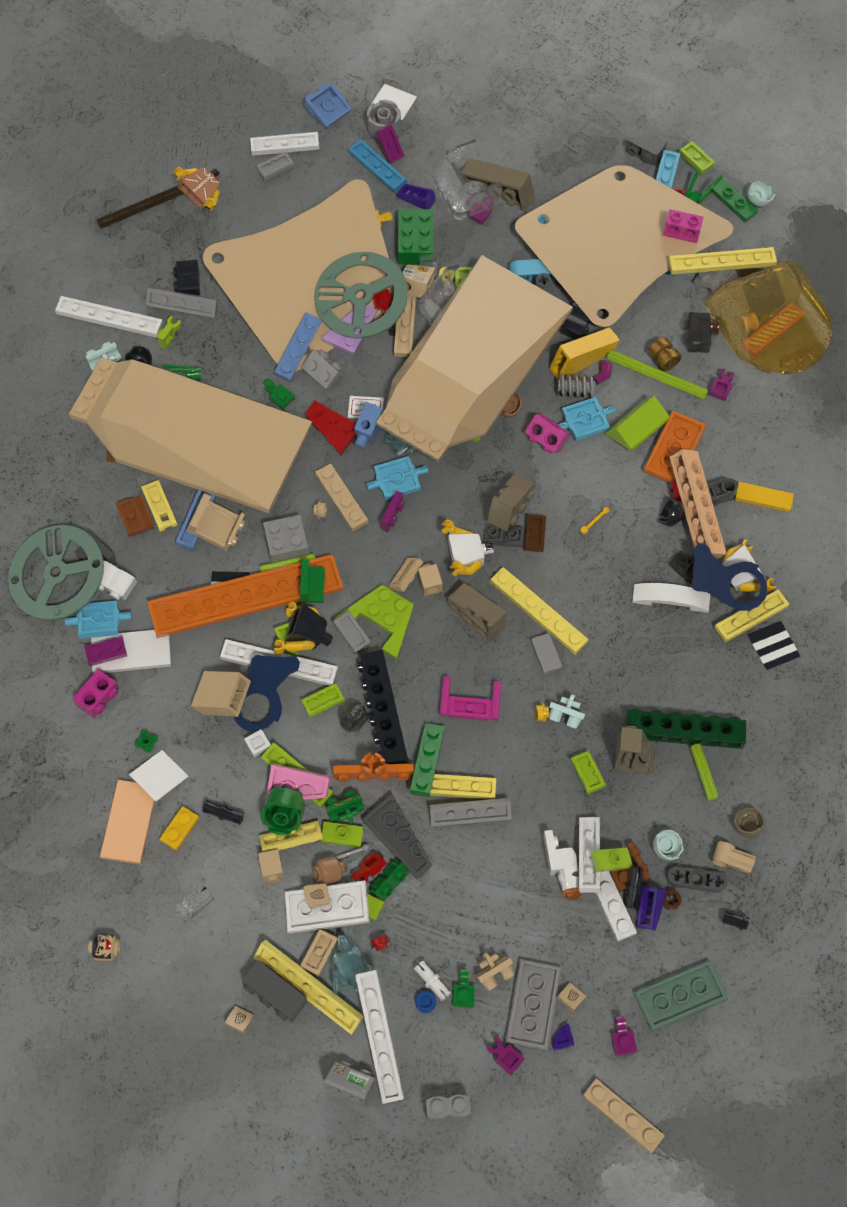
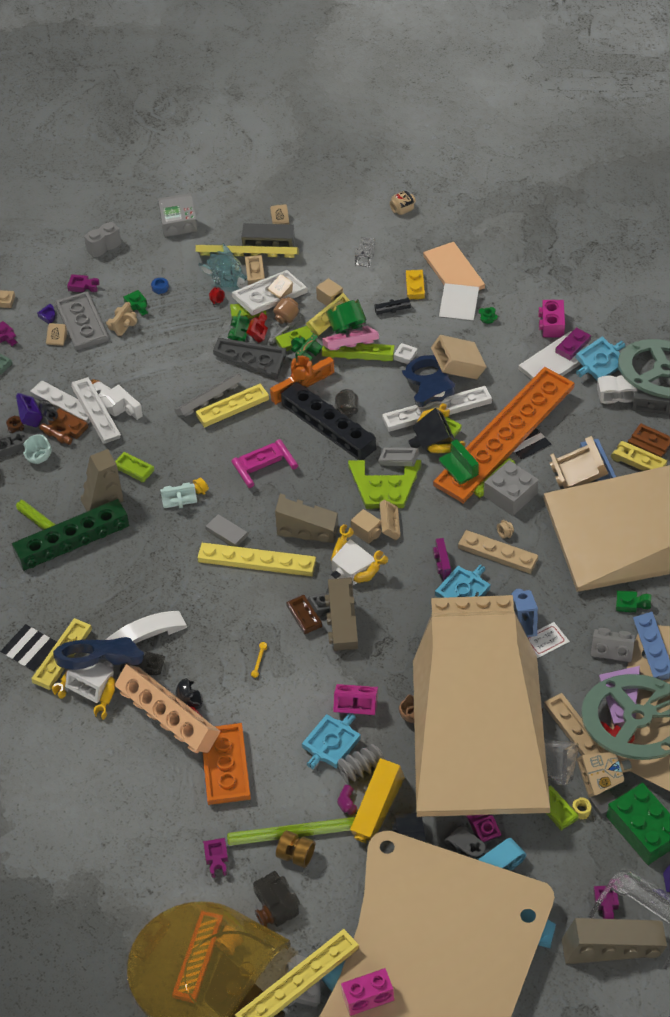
camera: 150 degrees right, 15 degrees down
lime plate [301,683,345,718] -> none
red wing [305,400,356,456] -> none
white plate [355,970,404,1104] -> none
green plate [410,723,445,797] -> none
white pin [414,961,451,1002] -> none
lime plate [591,847,632,872] -> none
lime slope [605,396,670,451] -> none
dark grey piece [707,478,738,507] -> none
yellow tile [735,482,794,513] -> none

